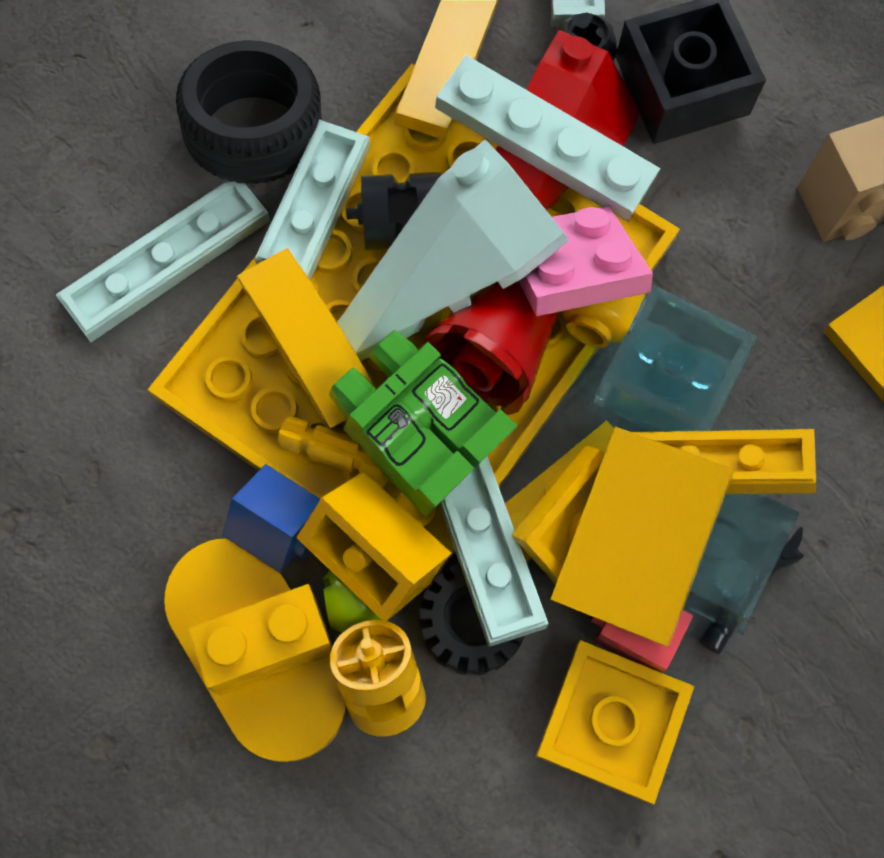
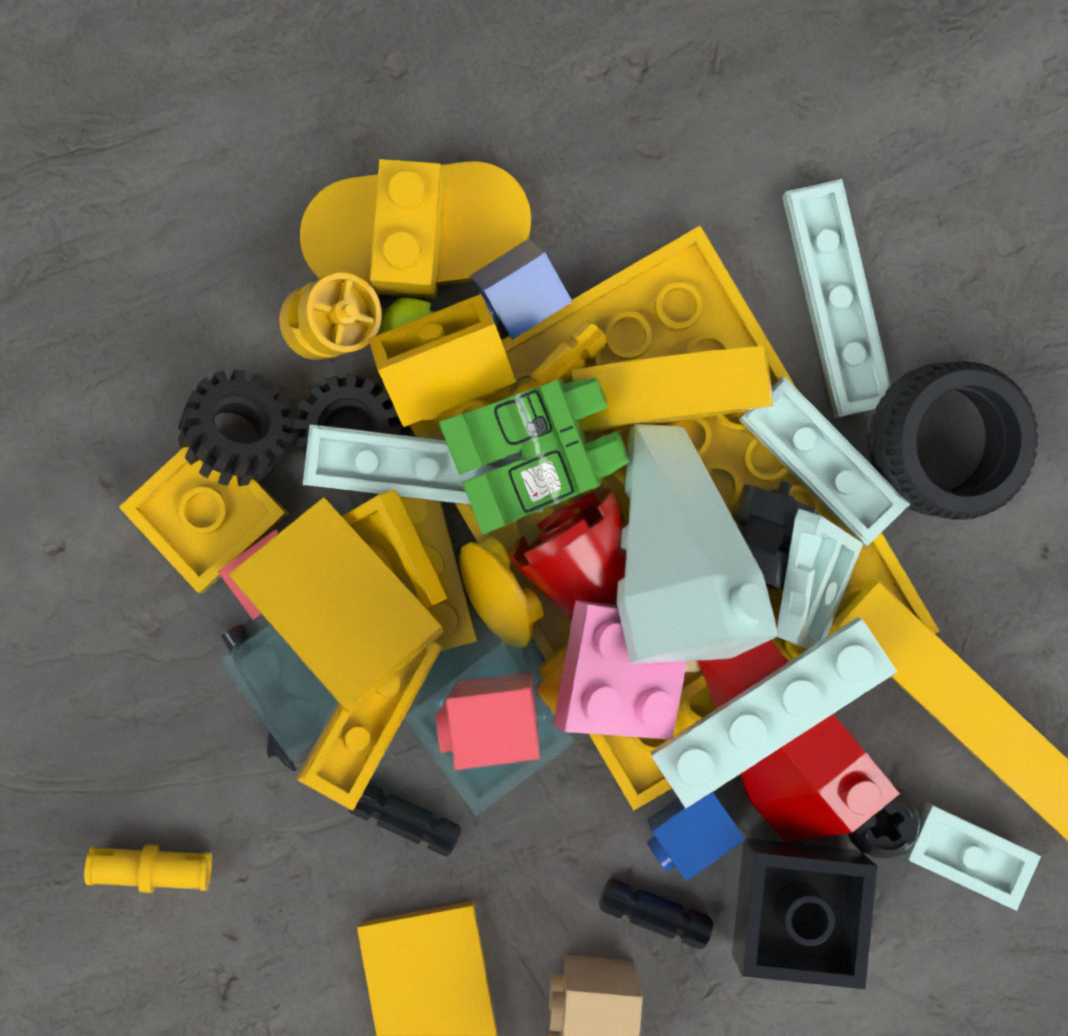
camera: 120 degrees right, 15 degrees up
none -> black tyre [178,369,295,486]
none -> black axle [348,784,461,856]
none -> coral brick [436,671,539,770]
none -> yellow dish [459,537,544,649]
none -> black axle [599,879,714,949]
none -> blue brick [646,792,746,881]
none -> light aqua wing [777,509,863,650]

